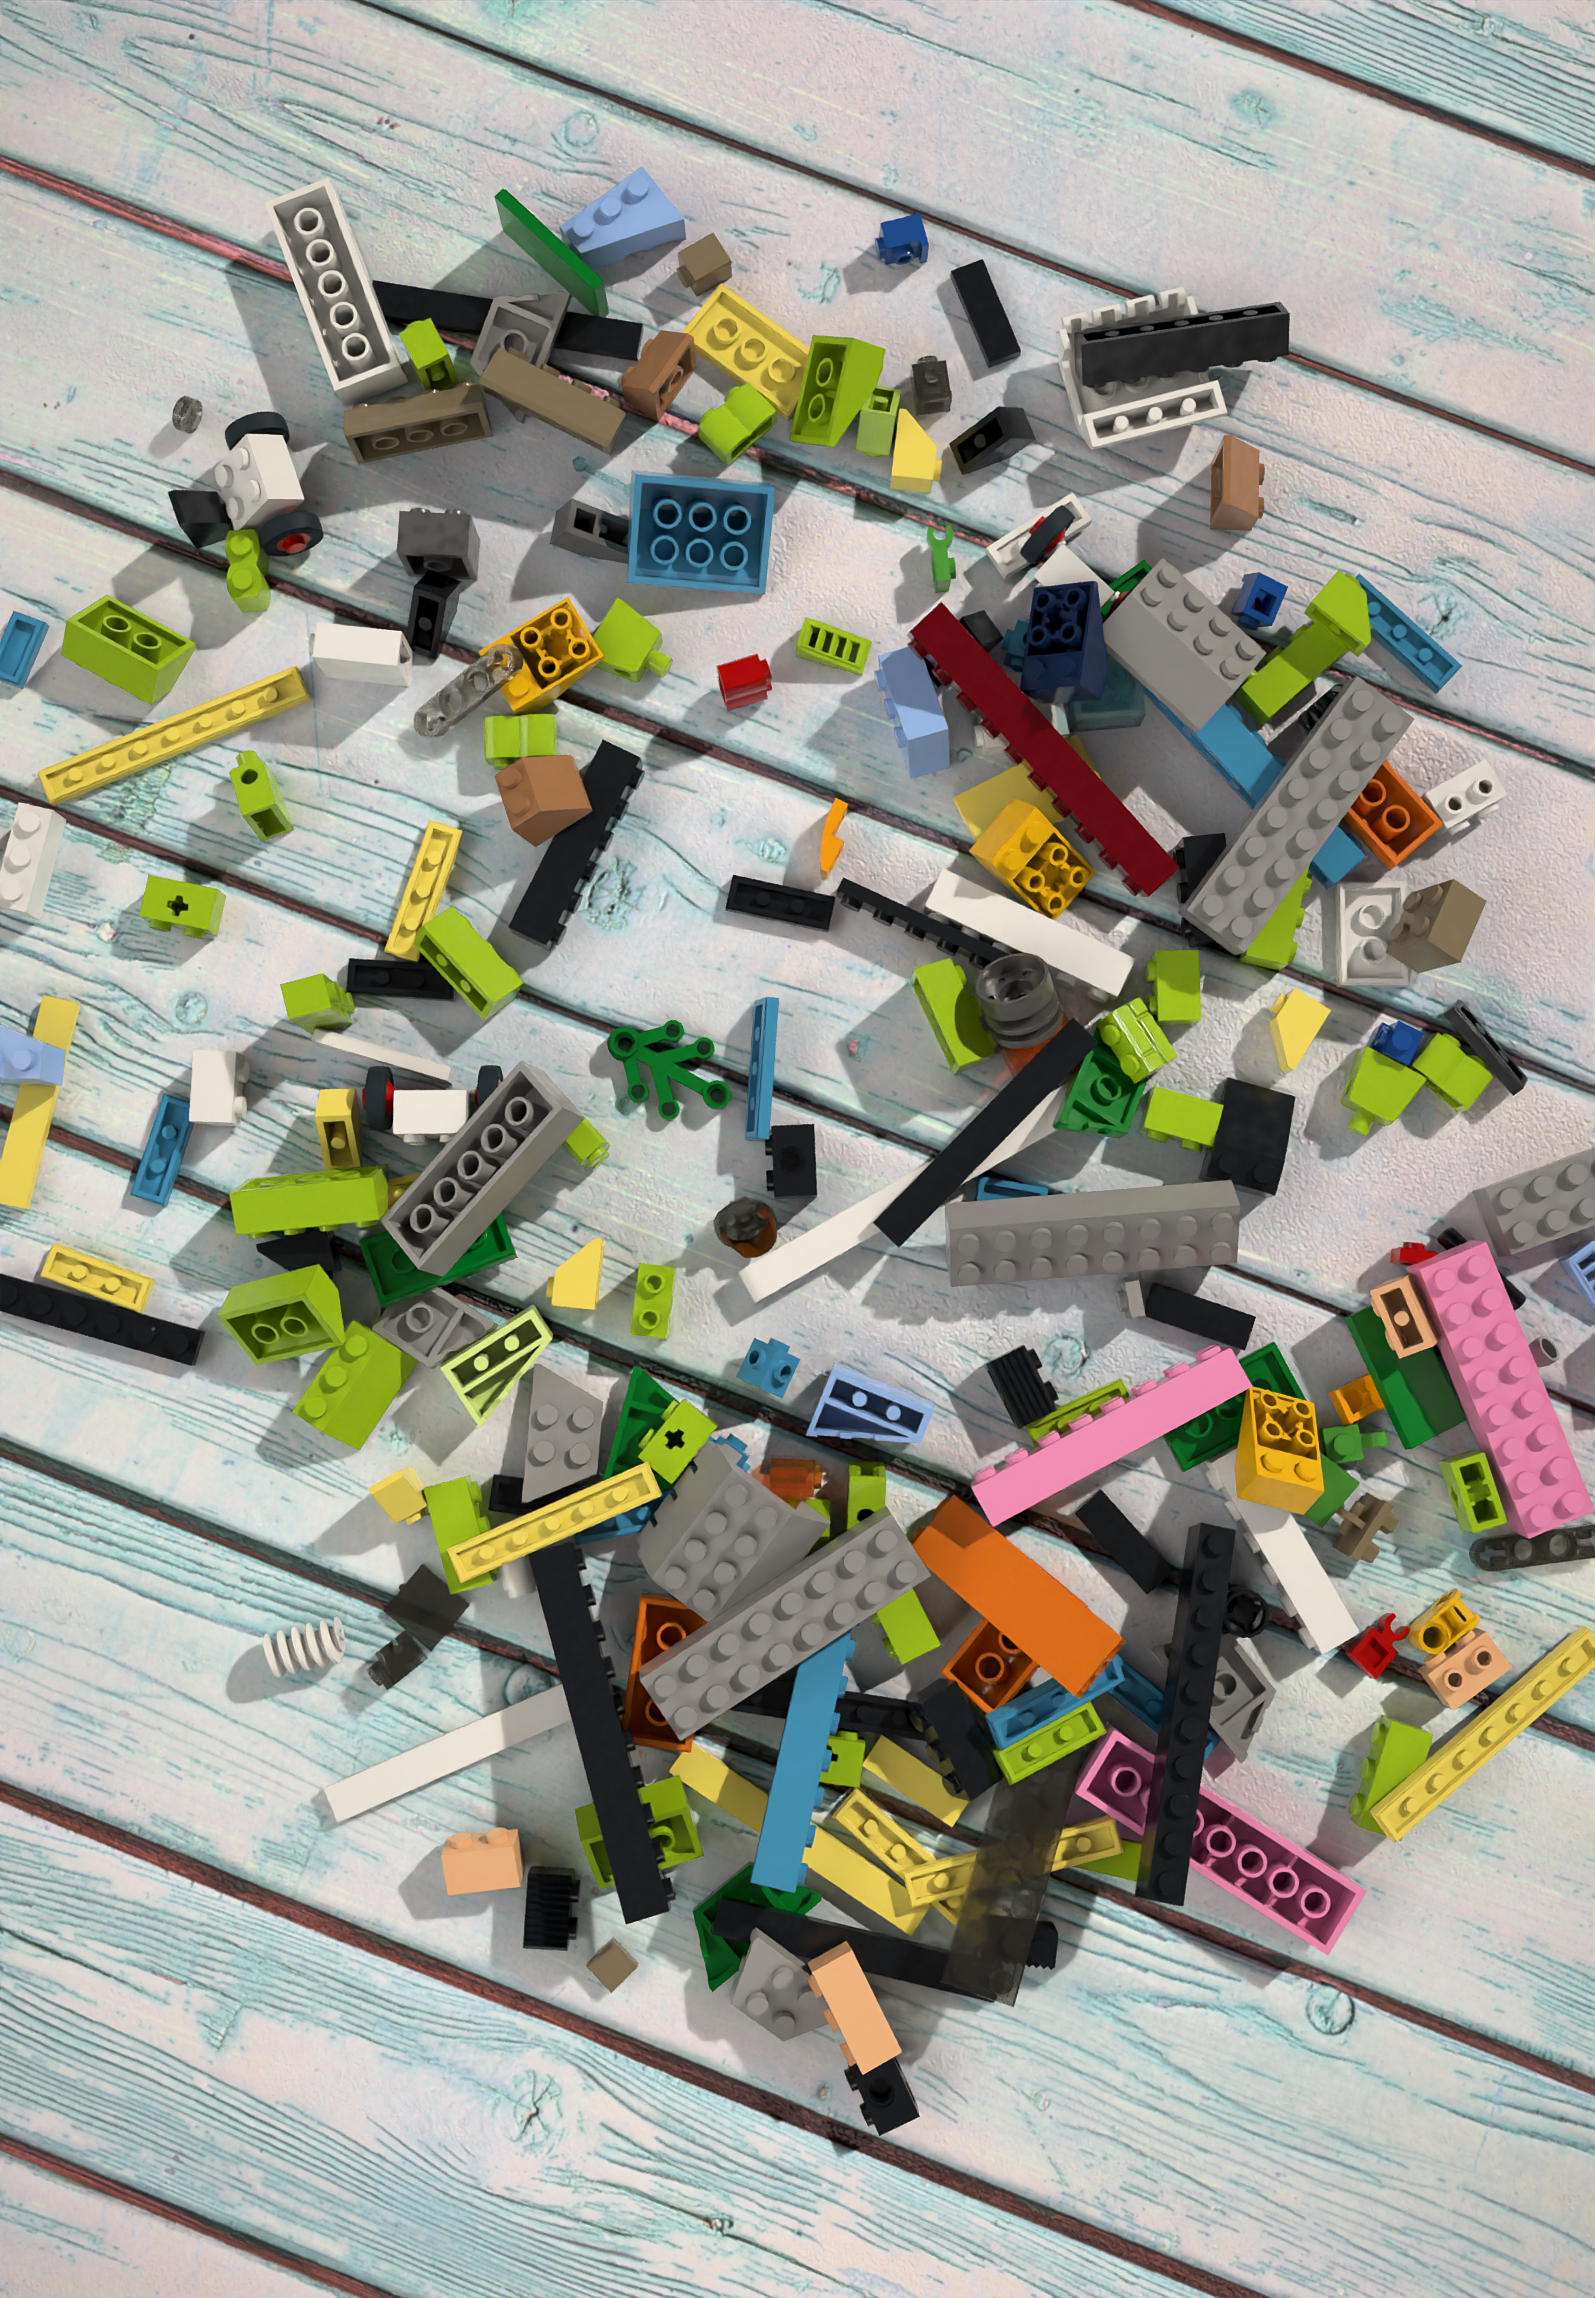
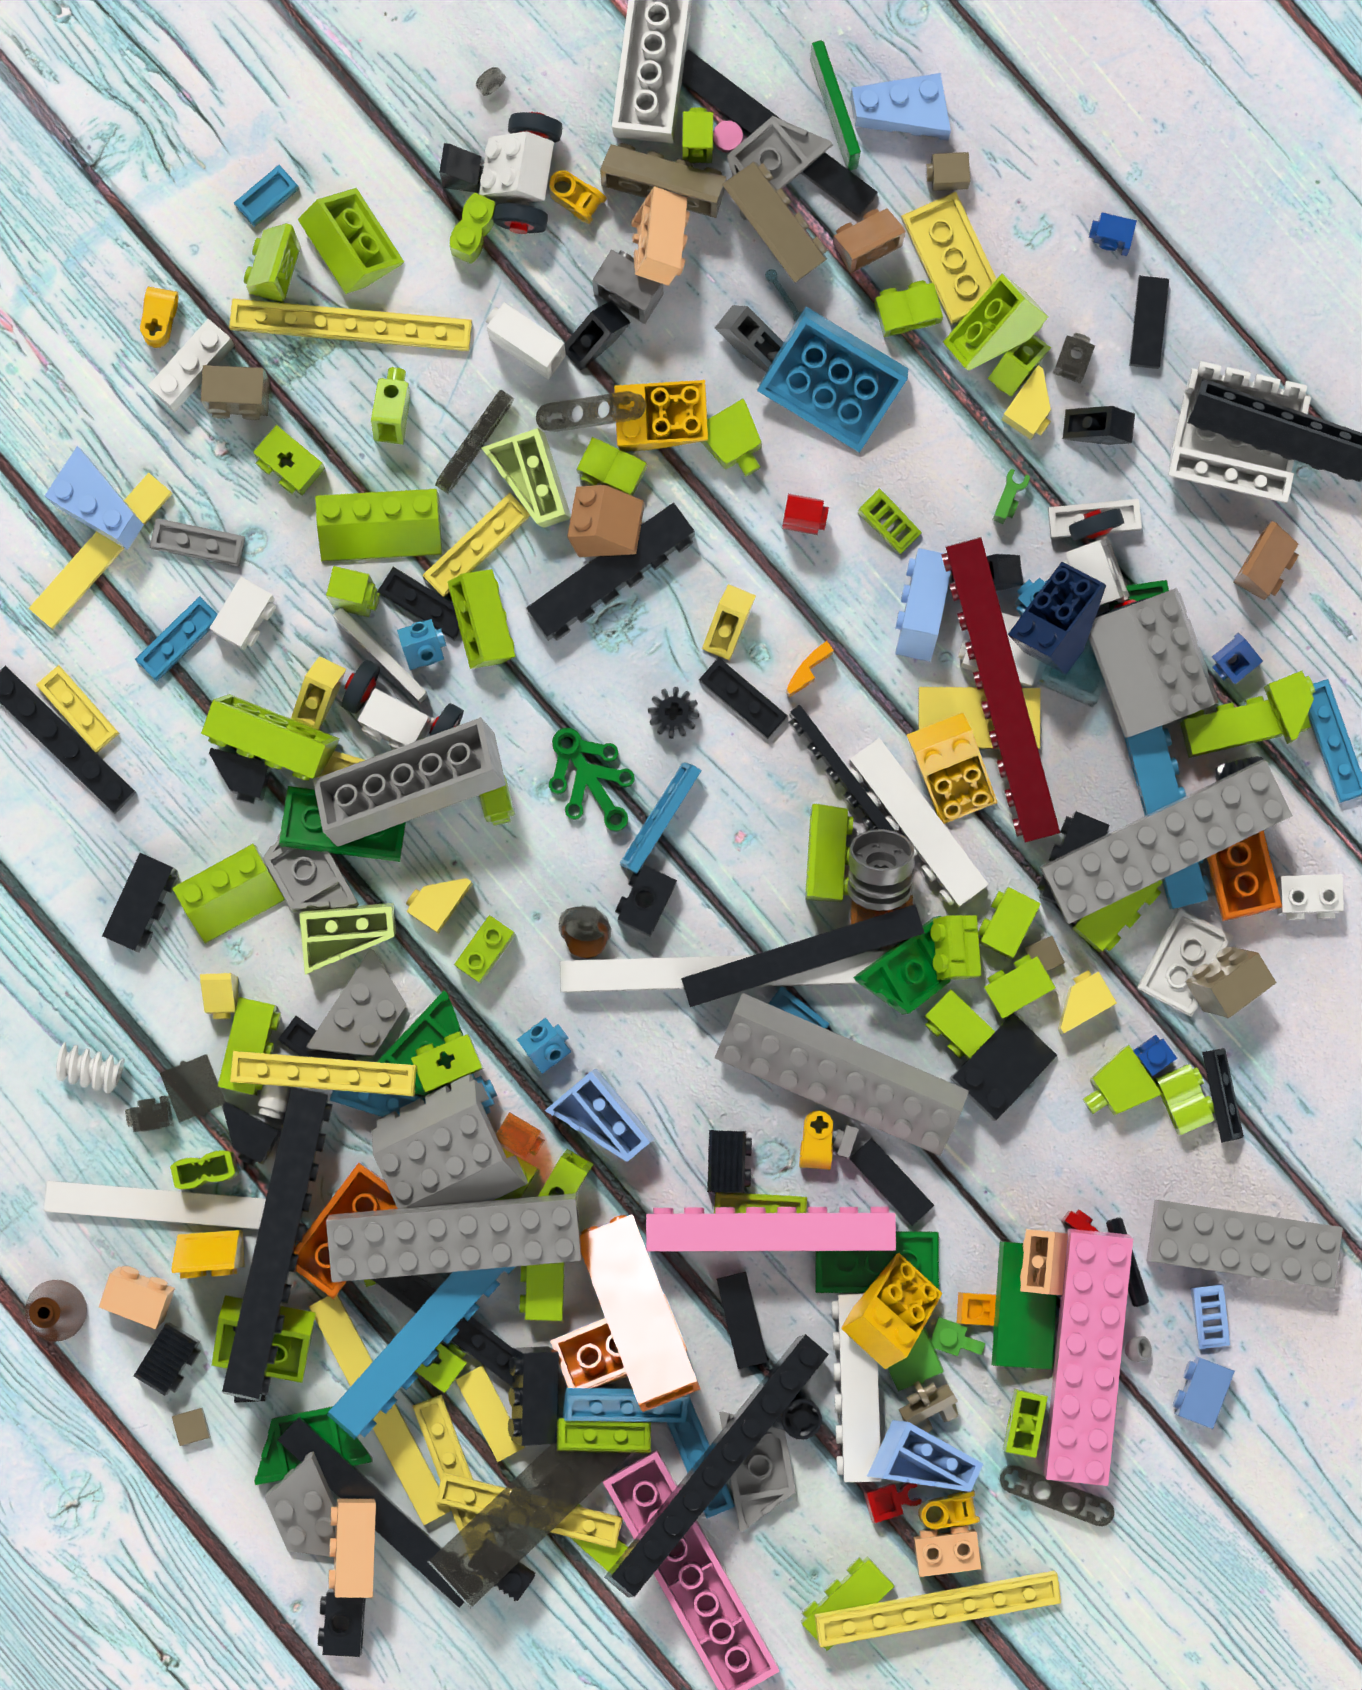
camera: 30 degrees right, 0 degrees up
lime slope [217,1264,346,1366] -> none
none -> reddish brown cone [25,1280,87,1342]
none -> black brick [102,853,178,953]
none -> light grey tile [150,518,246,567]
none -> lime brick [170,1150,239,1189]
none -> yellow slope [171,1230,245,1279]
none -> dark tan brick [201,365,270,420]
none -> black slope [222,1101,281,1166]
none -> lime slope [244,223,301,303]
none -> lime slope [315,489,442,561]
none -> dark azure brick [397,619,447,670]
none -> clear smoke beam [435,390,514,494]
none -> yellowish green wedge [481,428,571,528]
none -> yellow piece [549,171,607,224]
none -> light nougat wedge [631,186,690,286]
none -> black gear [648,687,699,739]
none -> light yellow slope [702,584,756,661]
none -> bright pink tile [713,121,743,153]
none -> yellow piece [799,1110,833,1170]
none -> light blue wedge [867,1420,983,1492]
none -> lime brick [984,954,1056,1019]
none -> dark tan tile [1024,936,1065,971]

